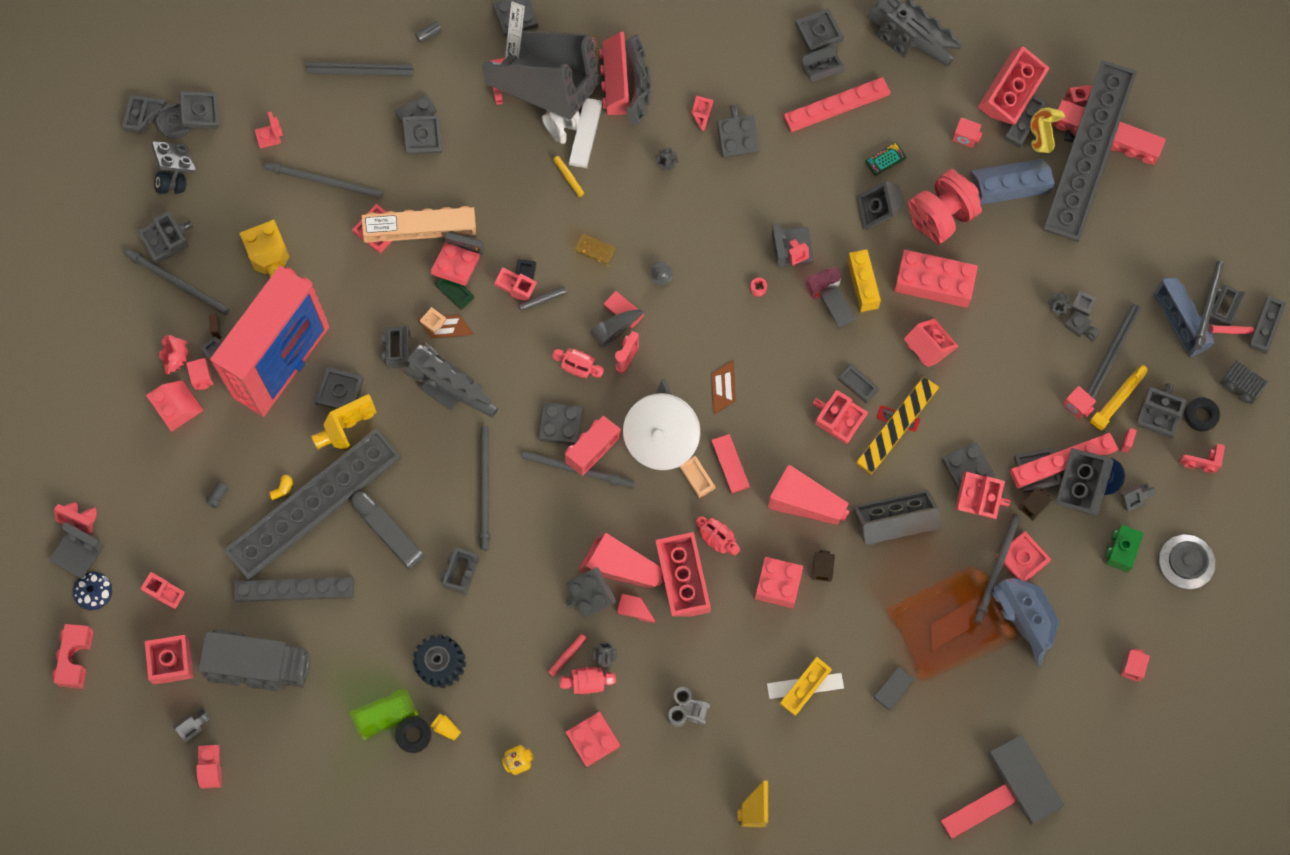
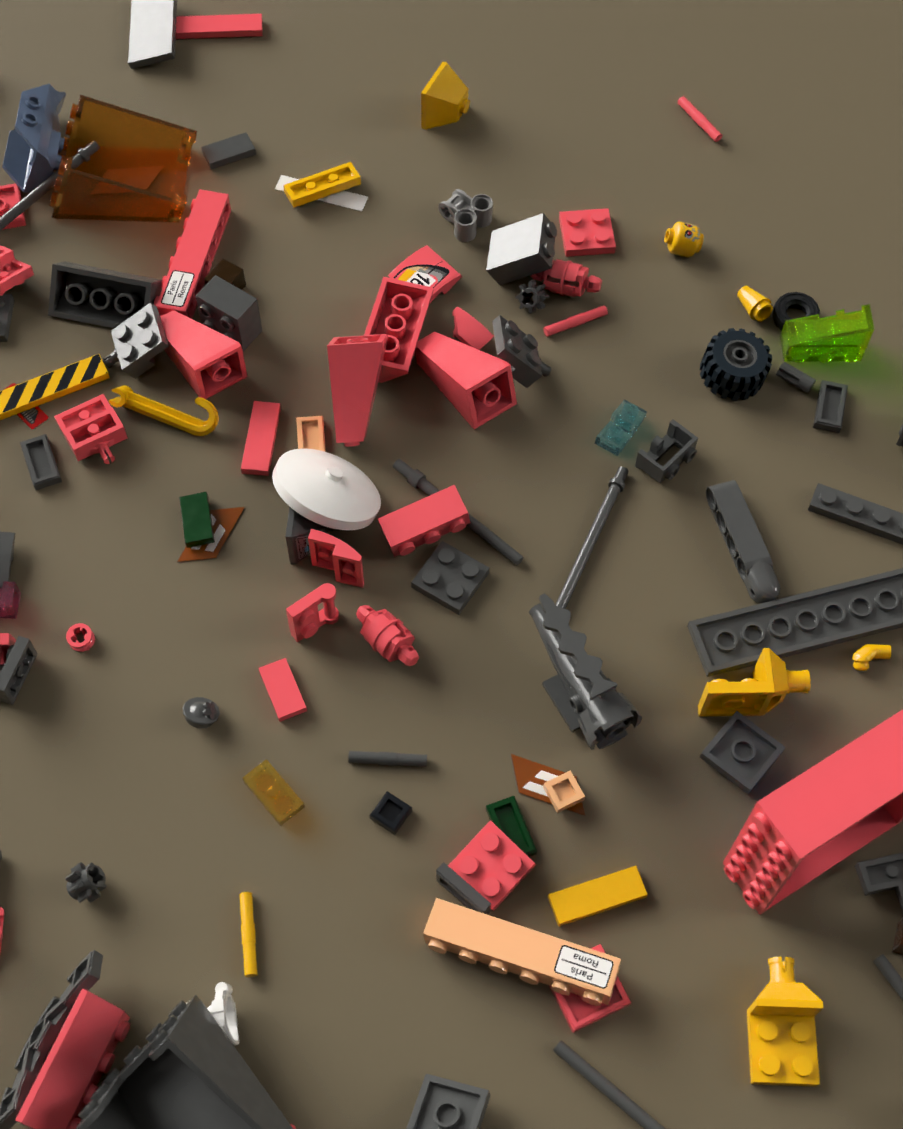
camera: 155 degrees left, 10 degrees down
dark grey window [382,325,410,369] -> none
coral brick [494,267,537,301] -> none
white tile [569,98,603,168] -> none
dark grey piece [590,309,643,347] -> none
coral piece [695,516,740,556] -> none
coral brick [755,557,803,609] -> none
none -> plate [103,302,169,379]
none -> yellow piece [109,385,219,436]
none -> coral brick [154,189,231,319]
none -> dark green tile [179,491,215,548]
none -> dark grey brick [196,275,262,352]
none -> coral slope [308,529,364,588]
none -> coral slope [327,334,388,447]
none -> slope [388,245,462,303]
none -> brick [486,213,557,285]
none -> yellow tile [548,866,648,927]
none -> clear light blue slope [595,399,647,456]
none -> dark grey piece [776,362,816,394]
none -> dark grey tile [813,380,848,433]

